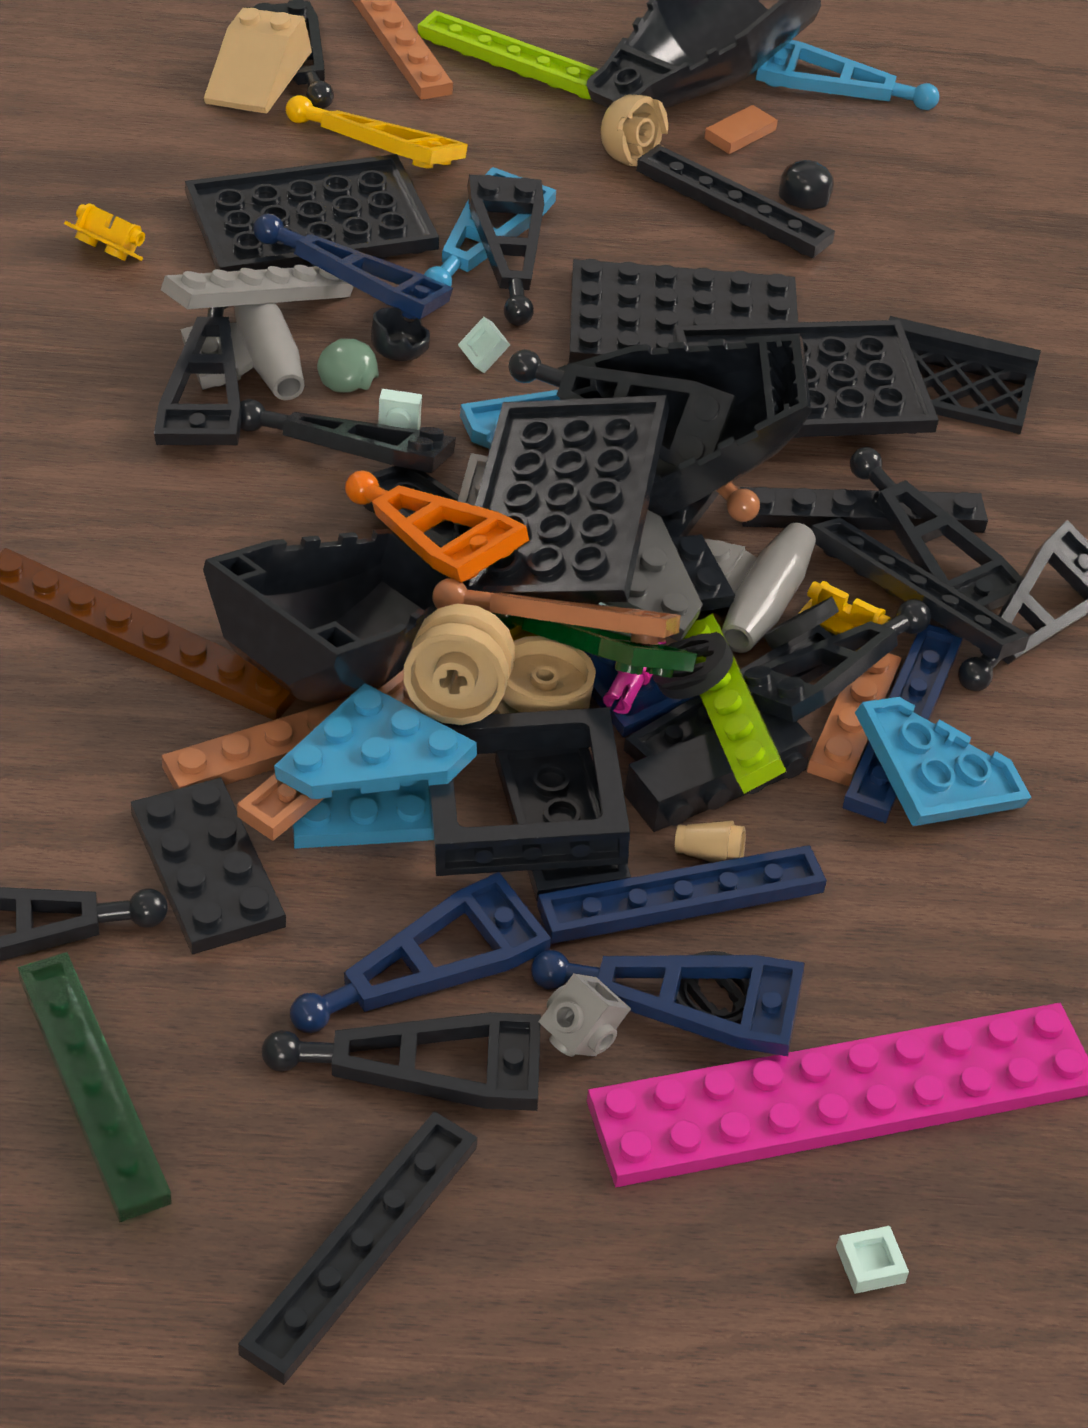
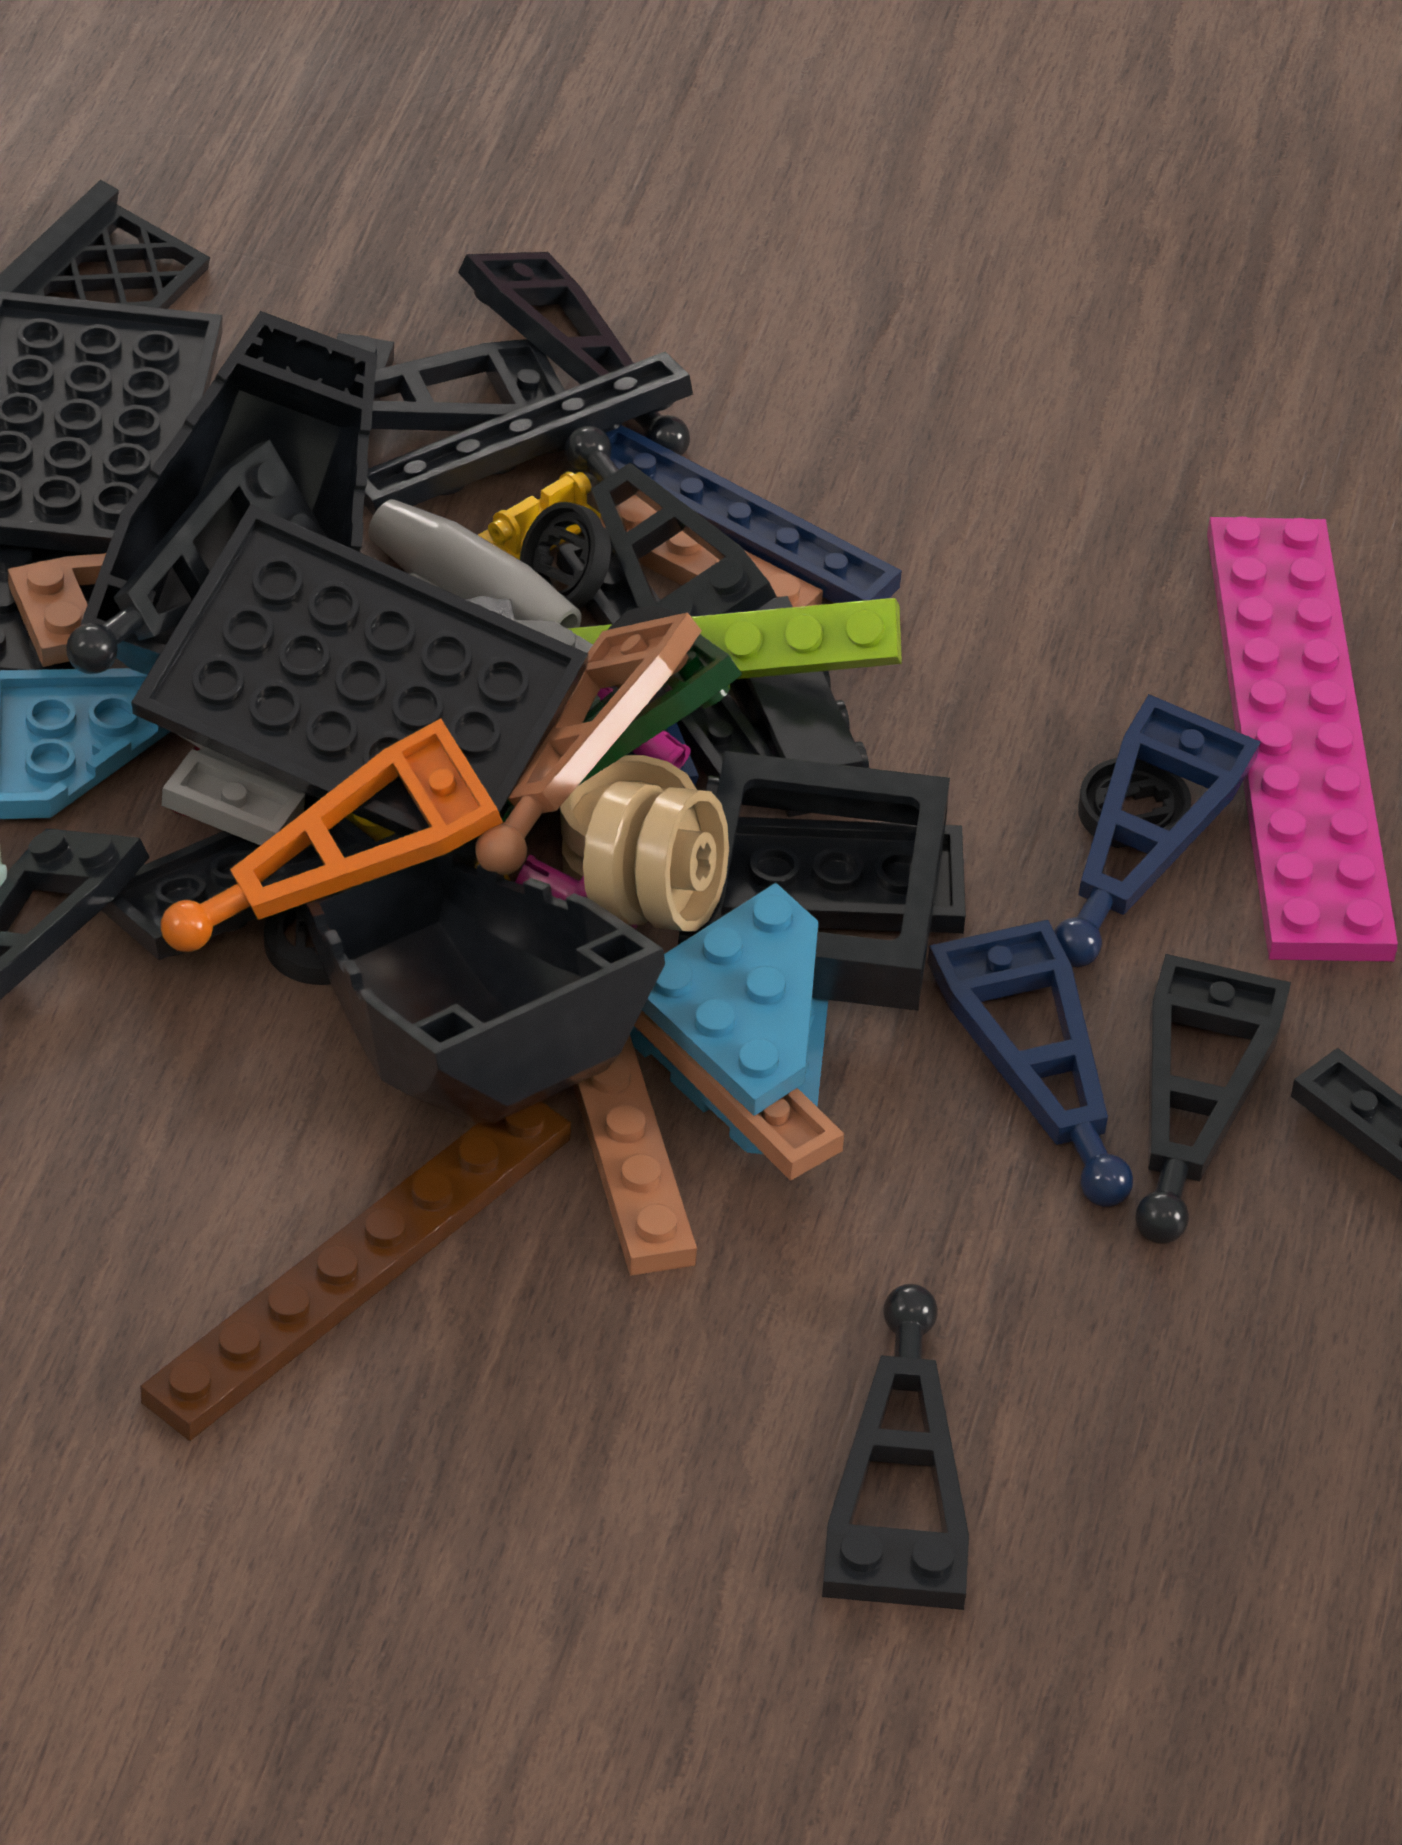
camera: 75 degrees left, 0 degrees up
clear green plate [18,952,172,1222] -> none
black plate [131,777,286,955] -> none
dark blue plate [537,845,827,944] -> none
light grey brick [538,973,631,1057] -> none
tan cone [675,820,746,863] -> none
dark azure plate [855,697,1032,826] -> none

